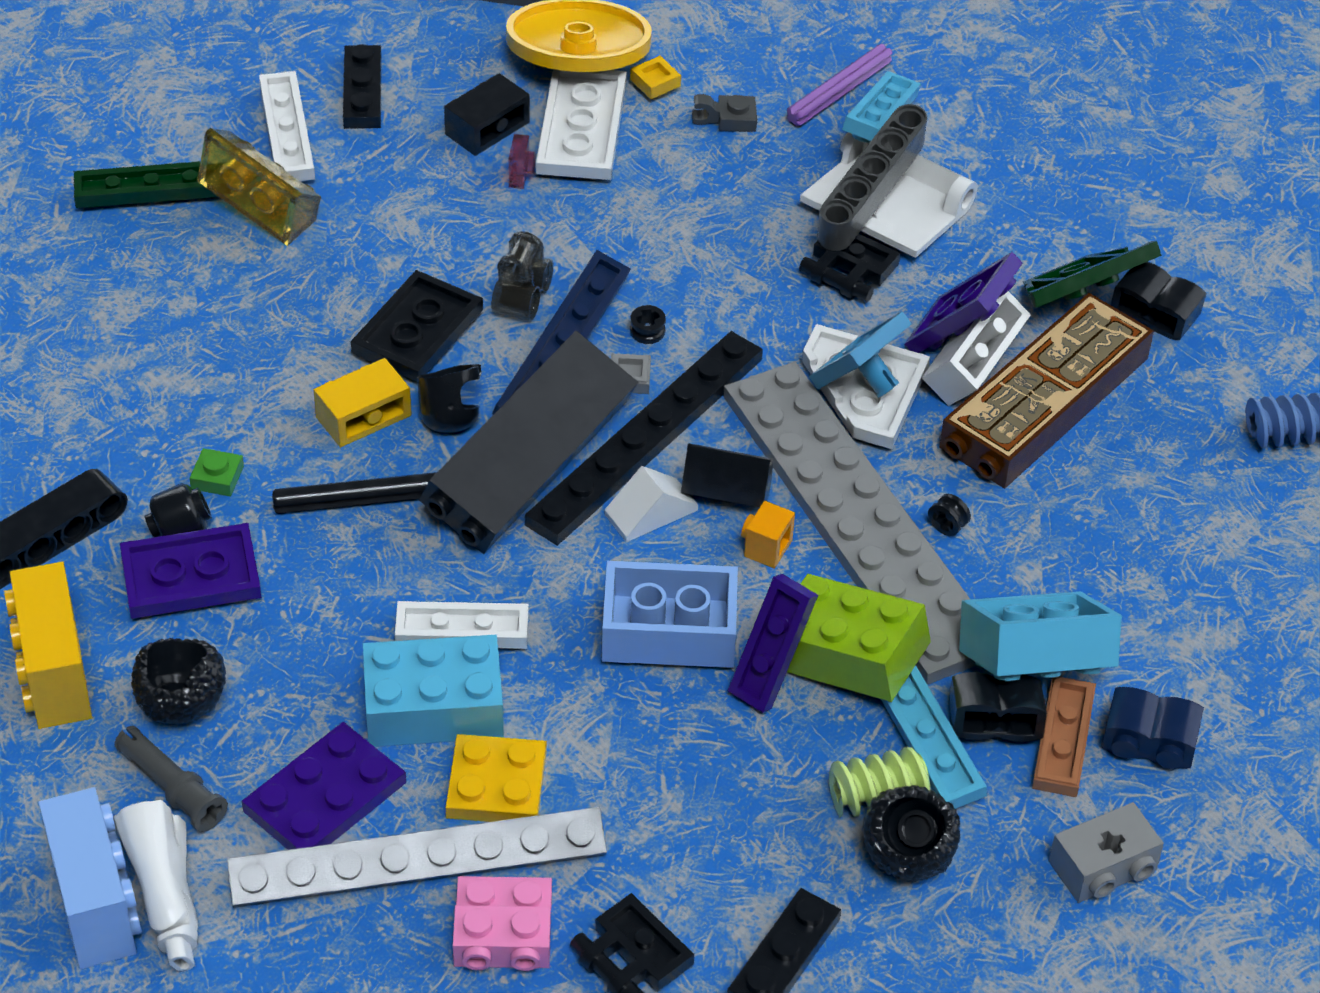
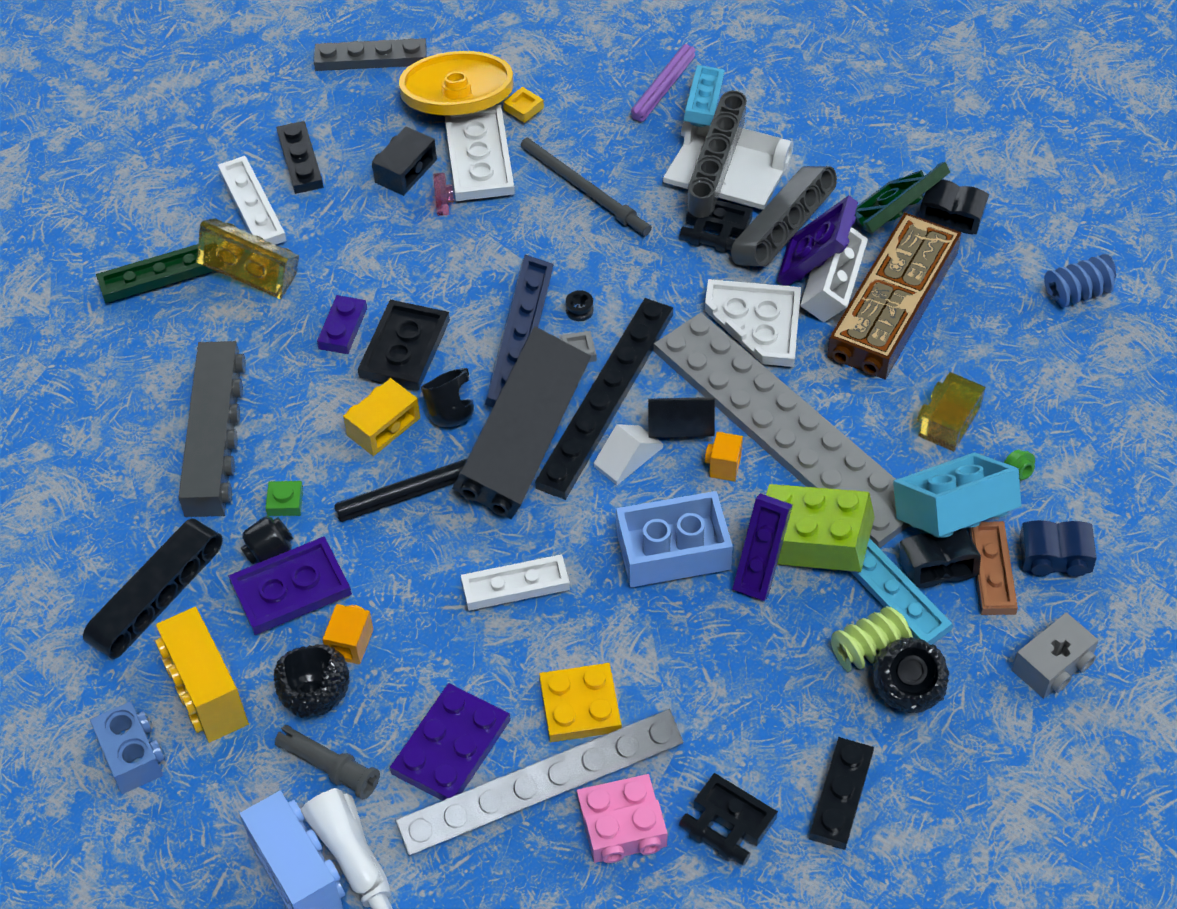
camera: 10 degrees left, 5 degrees up
medium azure brick [363,634,504,747] -> none
clear smoke piece [491,231,554,321] -> none
dark grey plate [692,94,757,132] -> none
dark azure tile [809,311,912,398] -> none
black bush [928,493,971,536] -> none
none -> dark grey brick [178,341,246,517]
none -> dark purple plate [317,295,367,354]
none -> light orange brick [322,604,374,664]
none -> dark grey bar [521,137,652,236]
none -> dark grey beam [731,166,837,266]
none -> clear yellow brick [917,372,986,452]
none -> bright green plate [1004,450,1035,481]

